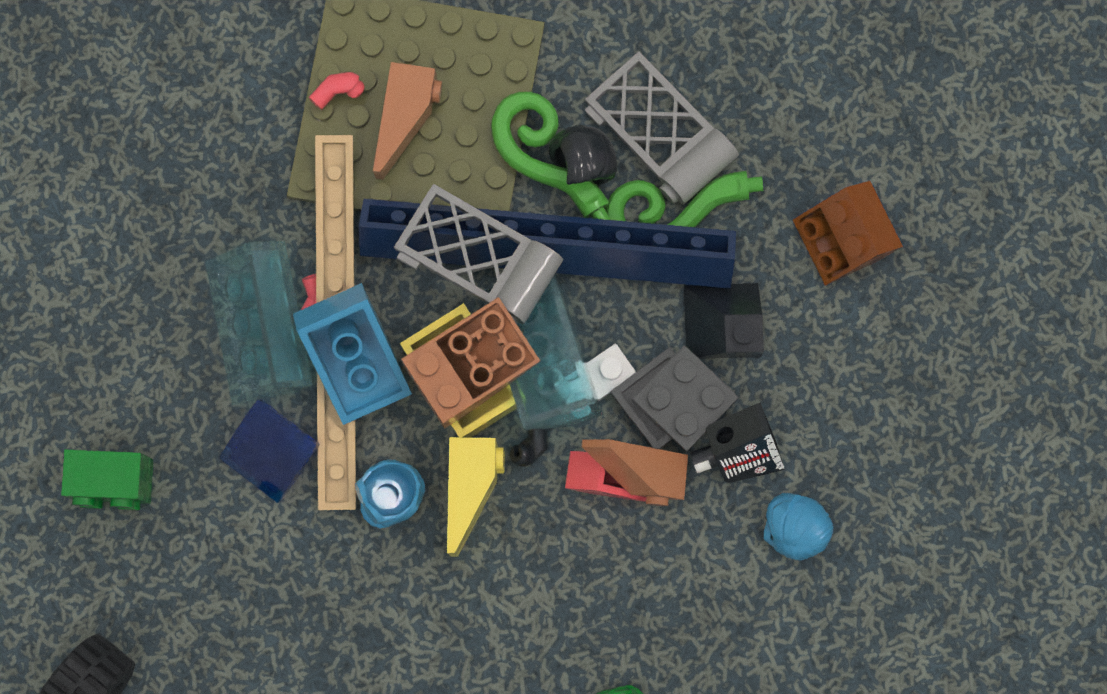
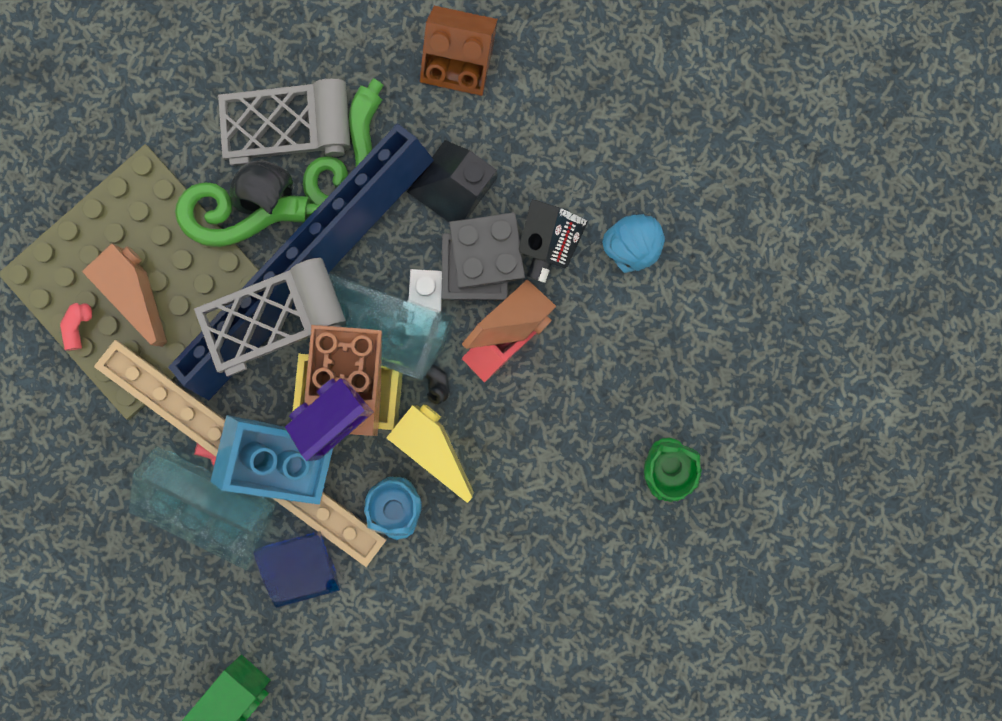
camera: 55 degrees left, 5 degrees up
none -> dark purple slope [285,378,374,461]

